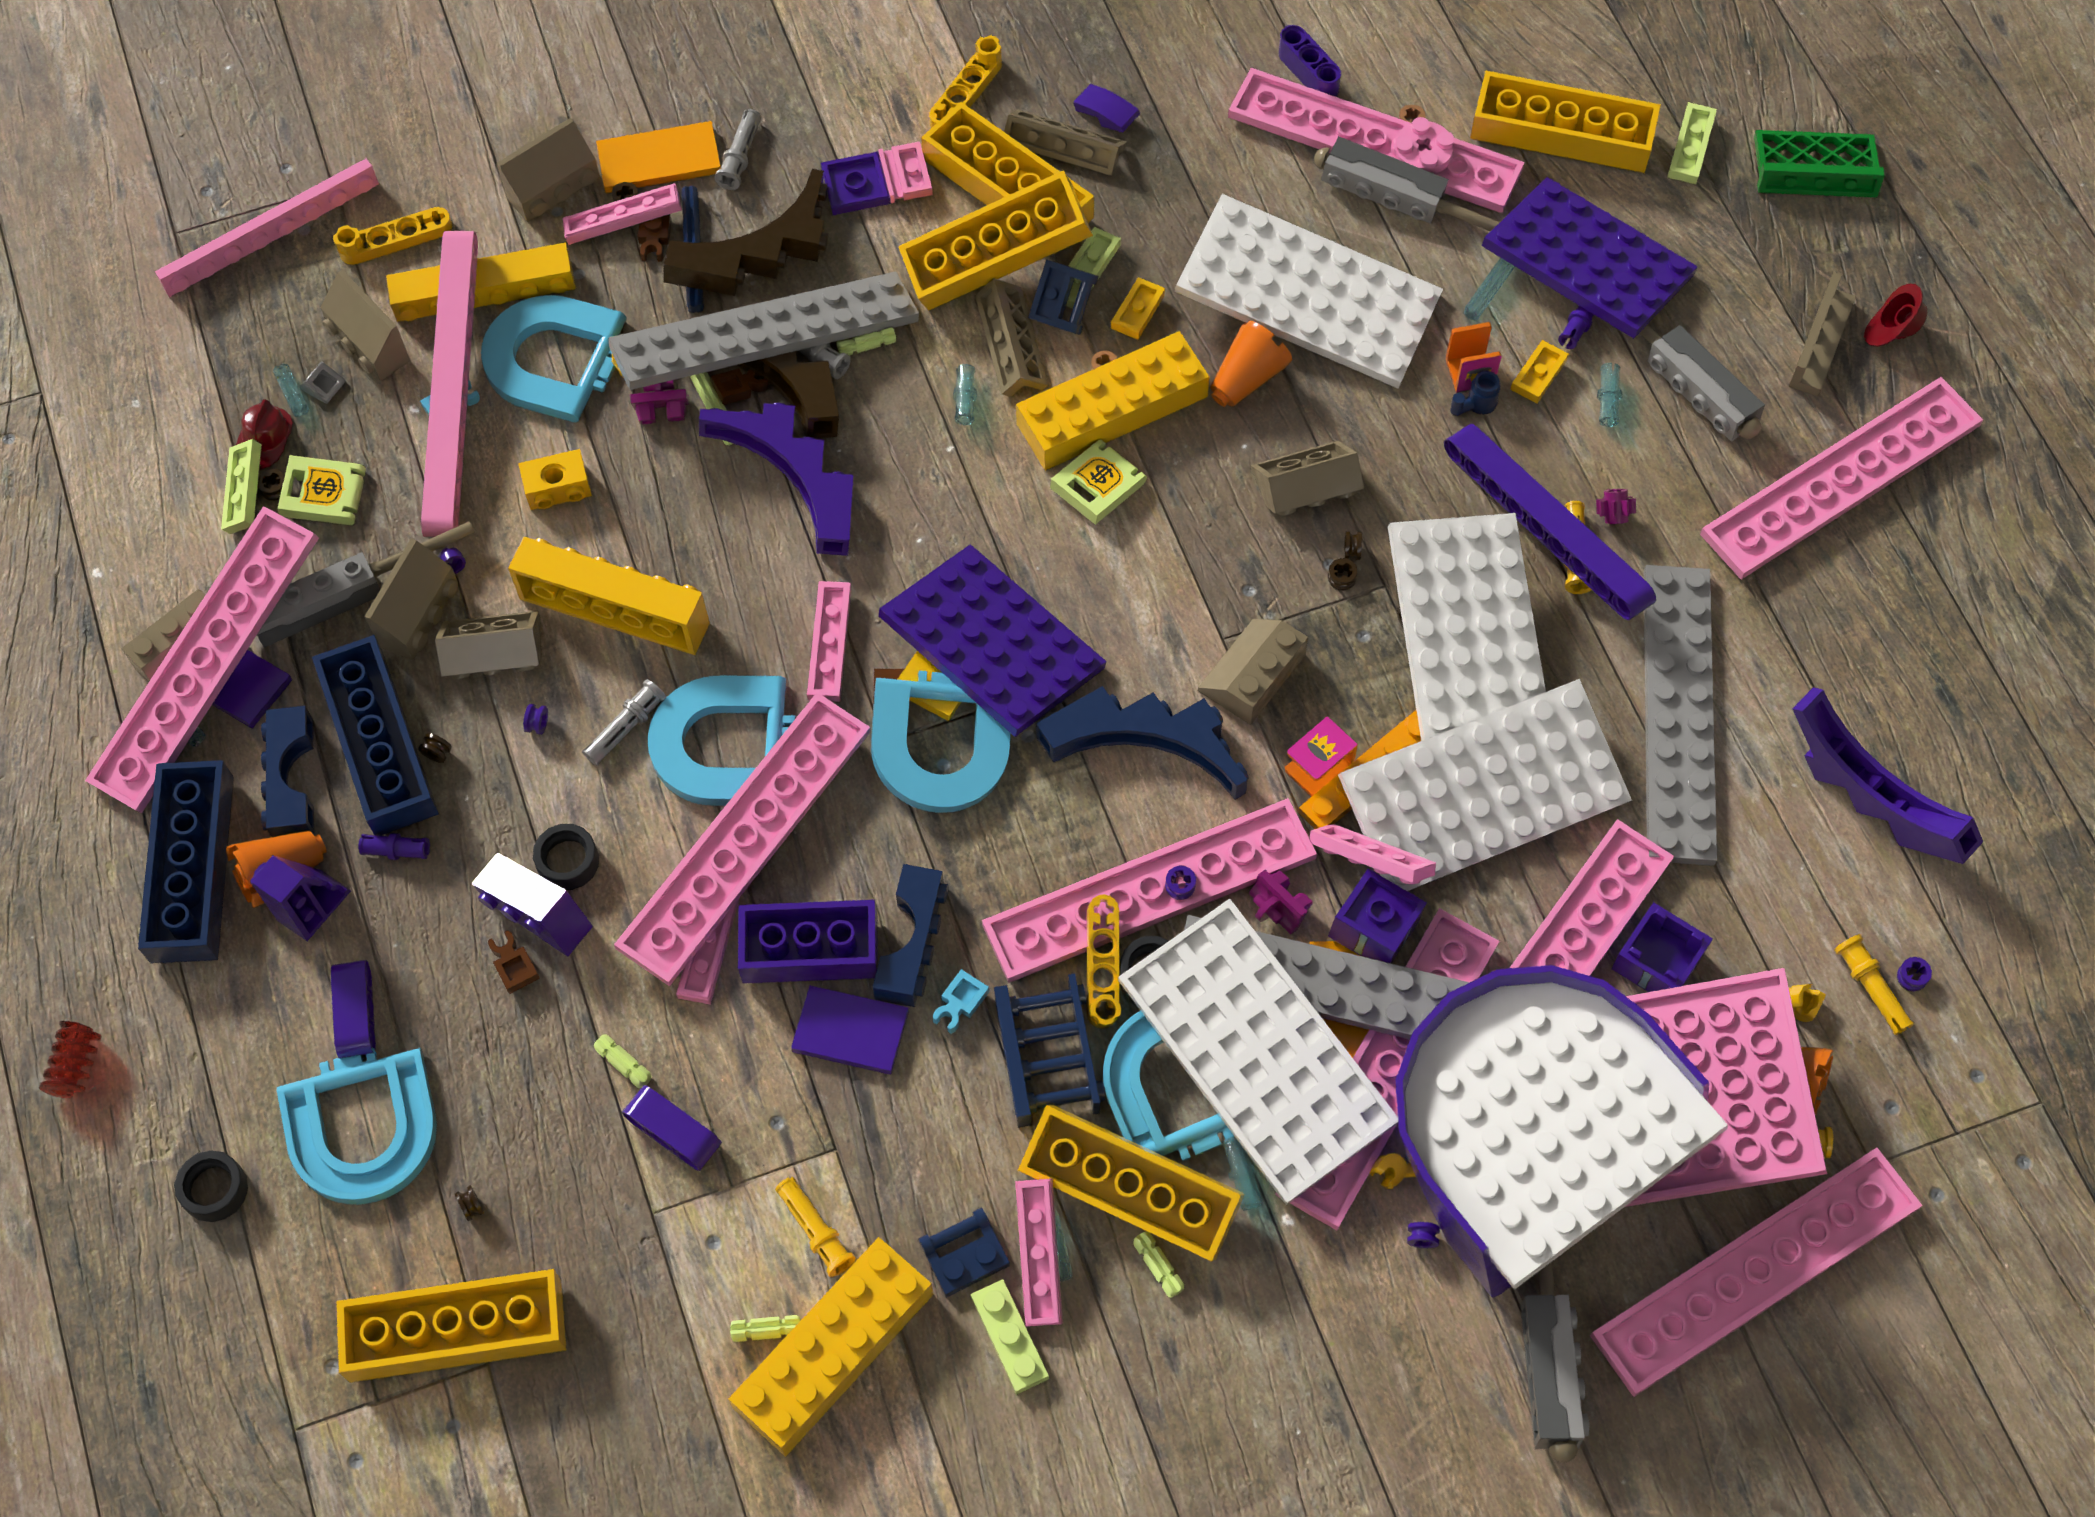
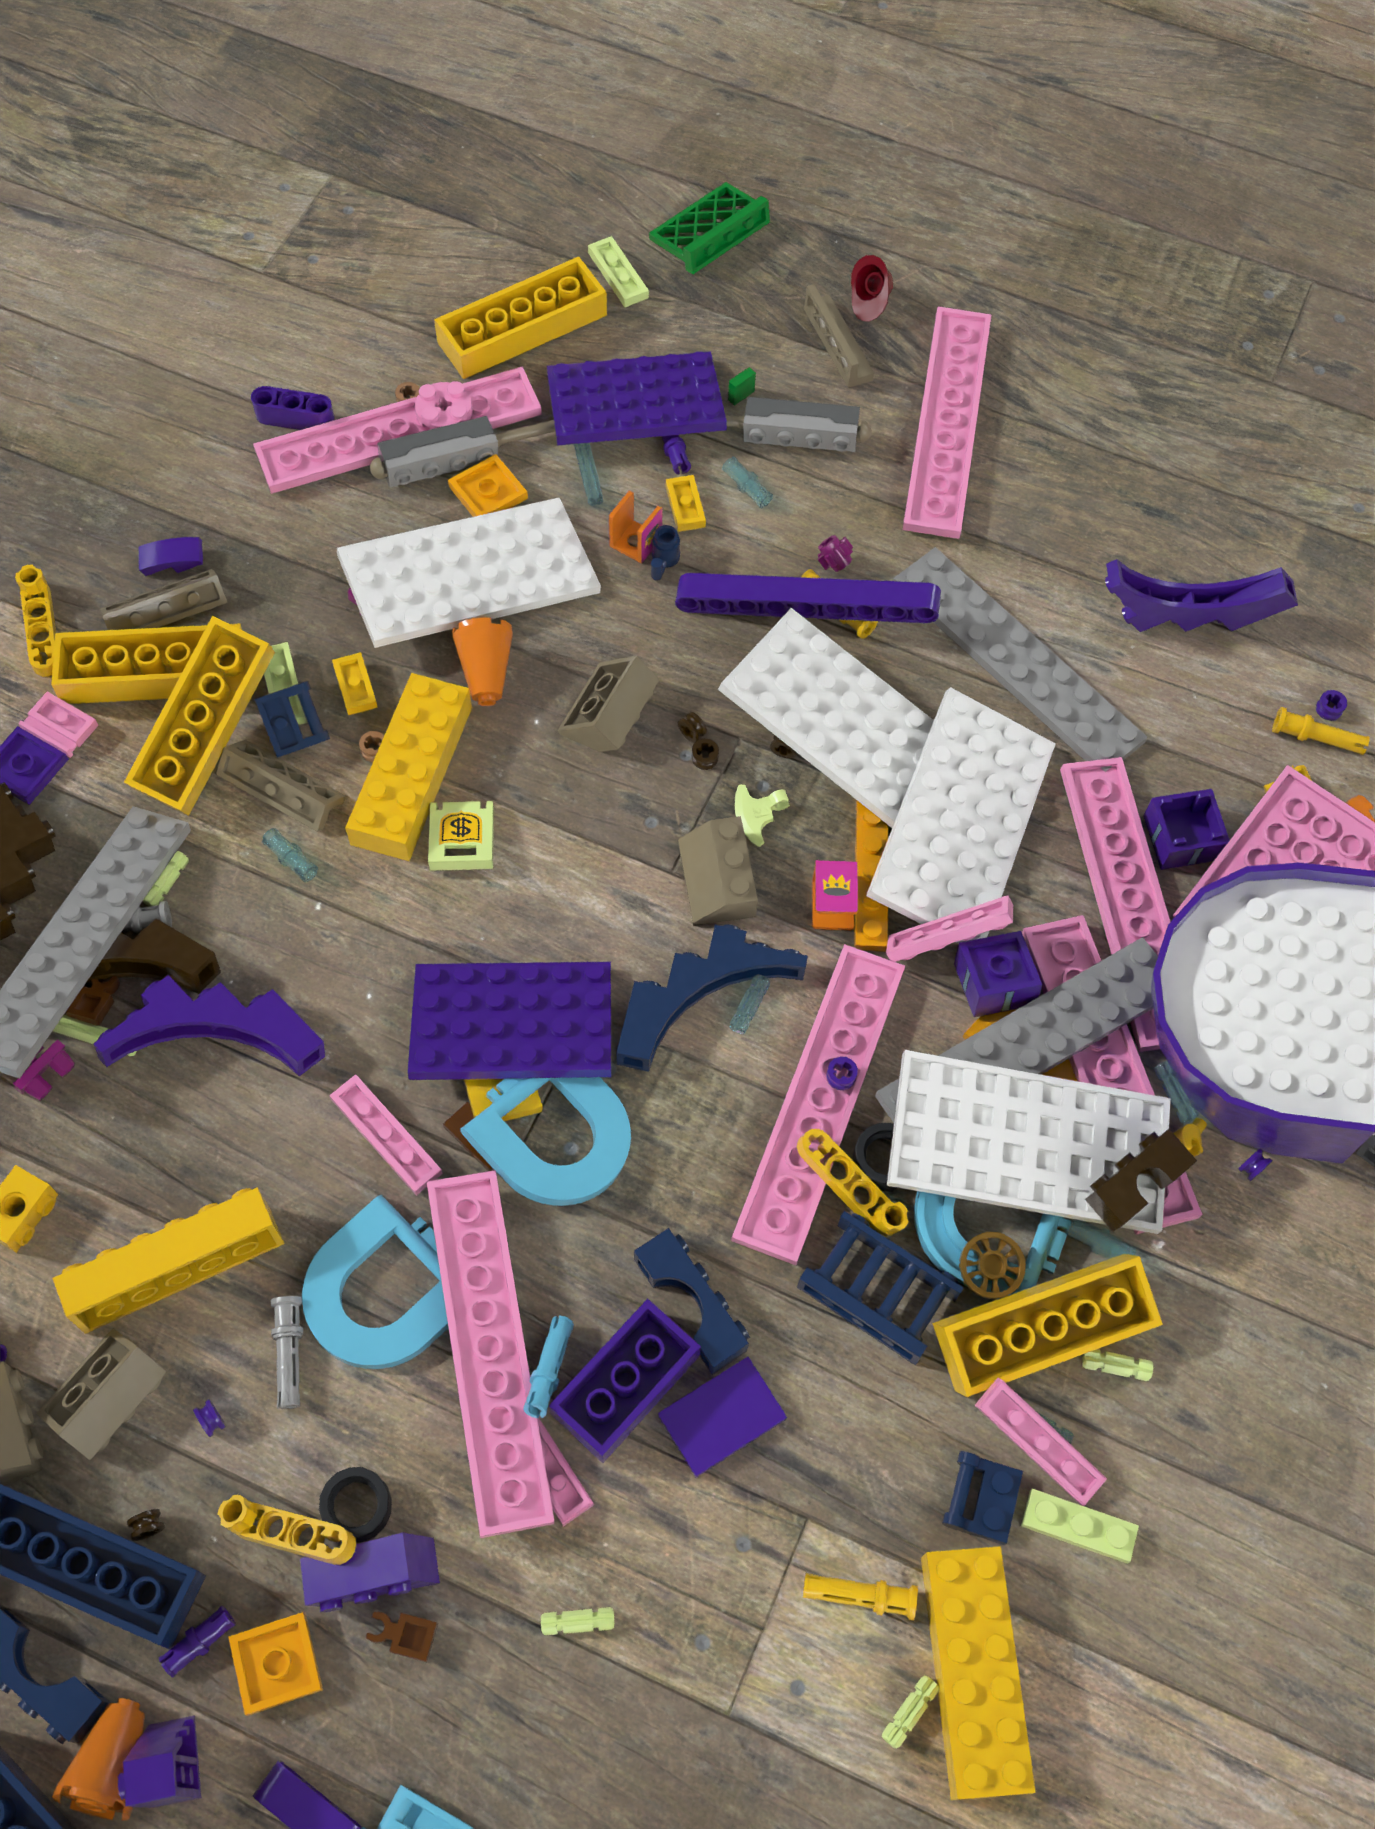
camera: 50 degrees left, 0 degrees up
dark purple beam [622,1085,722,1171] -> none
medium azure plate [933,969,990,1034] -> none
magenta hips [1249,870,1313,935] -> none
none -> yellow beam [217,1495,356,1565]
none -> light orange plate [229,1612,323,1716]
none -> light orange plate [448,454,528,517]
none -> medium azure pin [523,1316,574,1418]
none -> green tile [728,367,756,406]
none -> clear light blue axle [729,974,770,1035]
none -> yellowish green piece [735,784,790,847]
none -> pearl gold wheel [959,1232,1026,1299]
none -> dark brown arch [1085,1129,1197,1232]

